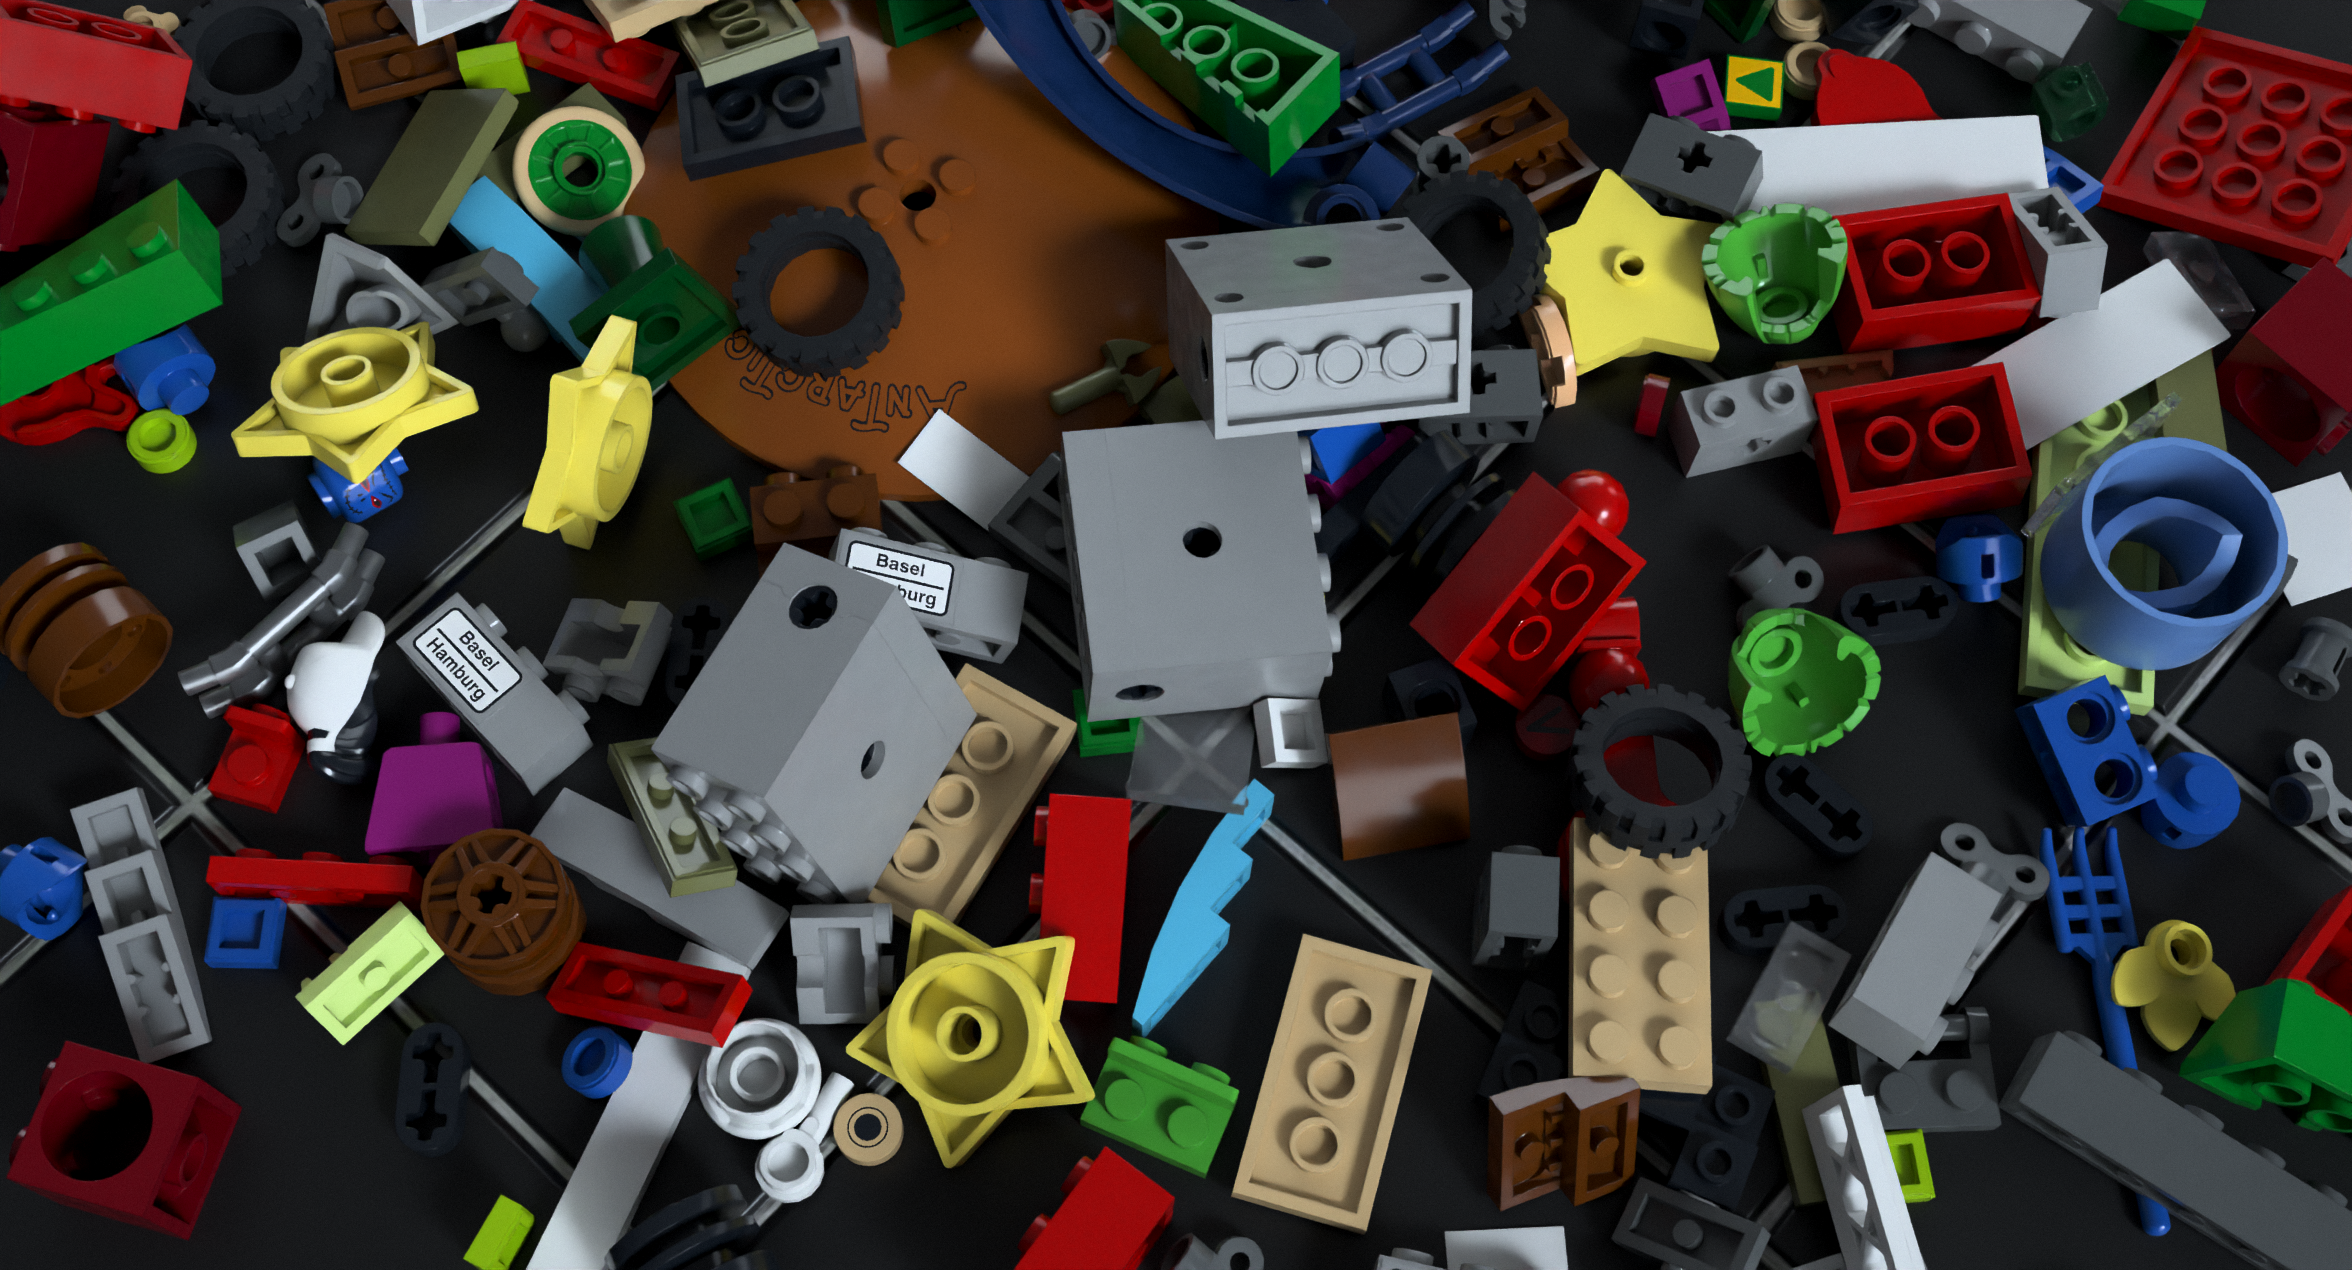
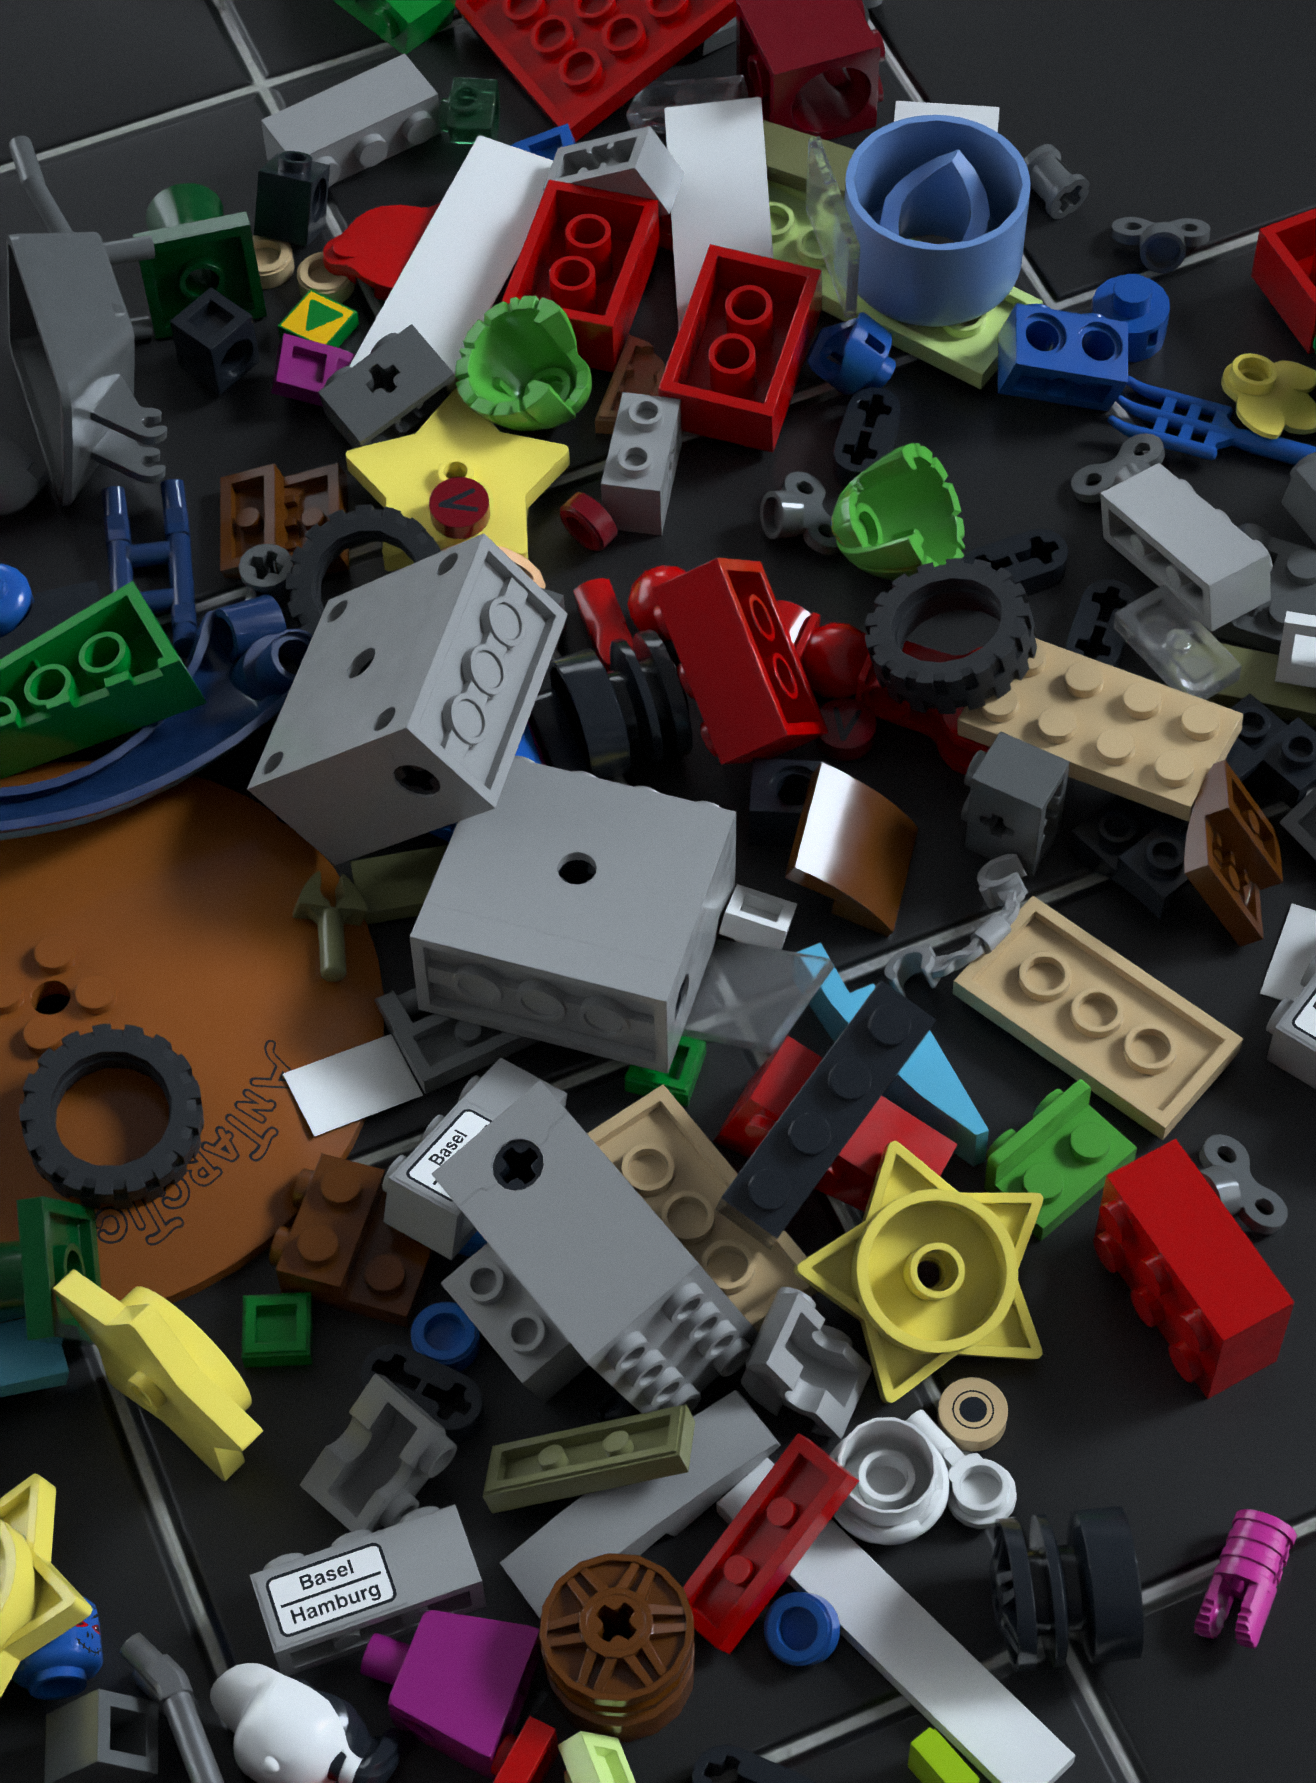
camera: 60 degrees left, 10 degrees down
none -> dark red tile [429,477,490,539]
none -> red bar [573,578,633,672]
none -> black arch [715,980,936,1249]
none -> light grey piece [884,854,1028,997]

